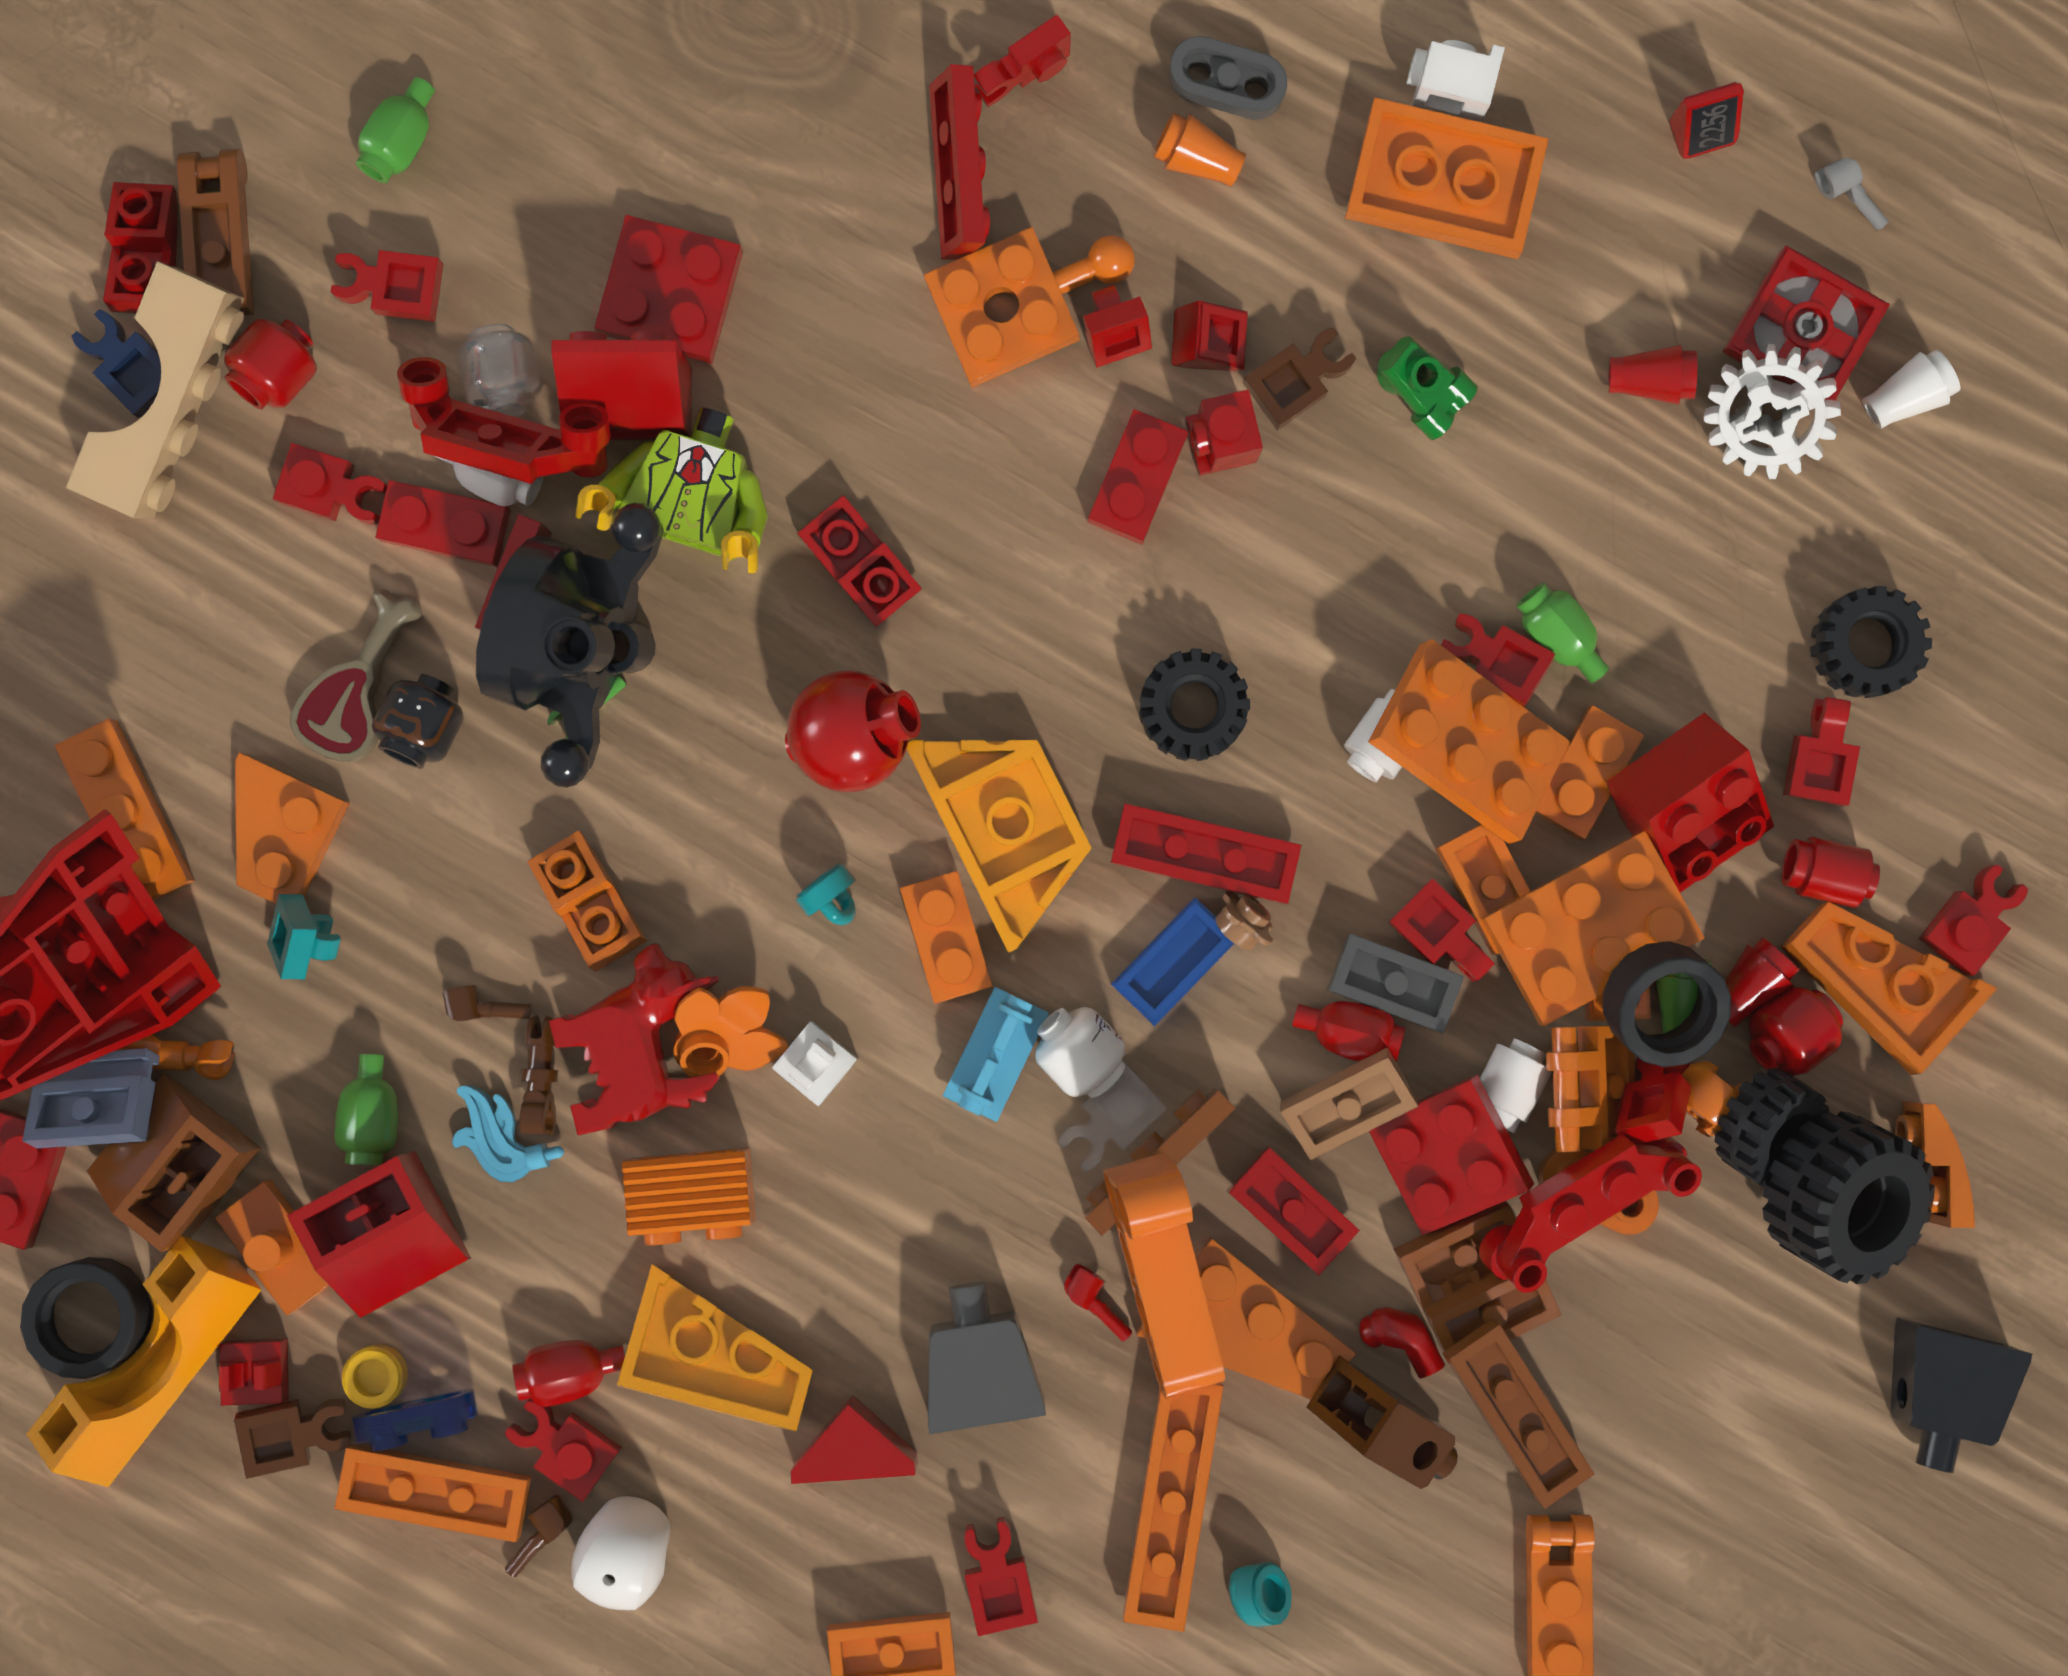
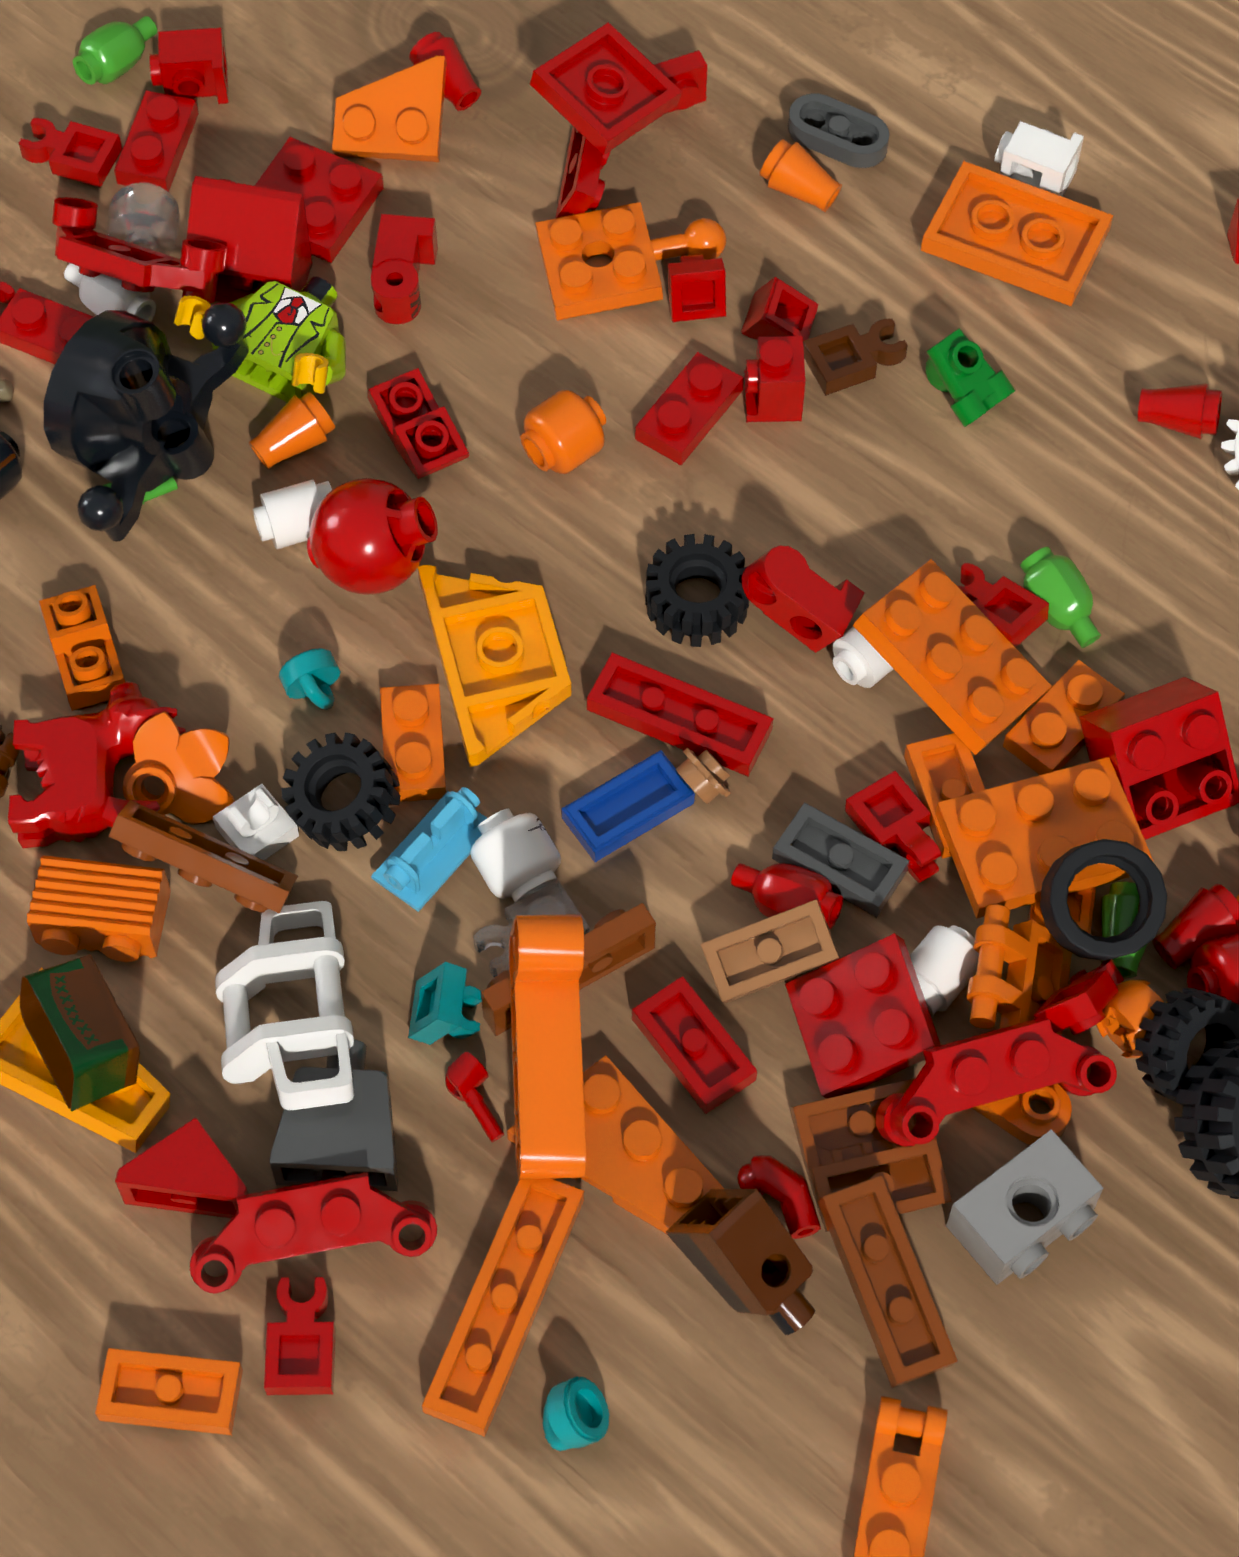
camera: 15 degrees right, 25 degrees down
none -> piece [20,954,140,1111]
none -> dark orange plate [108,800,298,914]
none -> red plate [114,91,199,193]
none -> red brick [149,28,229,104]
none -> red plate [190,1172,437,1293]
none -> white bar [215,901,354,1110]
none -> orange cone [248,392,335,469]
none -> white brick [252,479,332,549]
none -> black tyre [281,732,401,851]
none -> orange wing [332,56,447,162]
none -> red leg [371,214,438,325]
none -> teal tile [408,962,482,1045]
none -> red cone [409,32,481,111]
none -> orange head [520,390,606,474]
none -> red plate [530,22,682,155]
none -> red leg [742,545,865,653]
none -> light grey brick [946,1129,1103,1285]

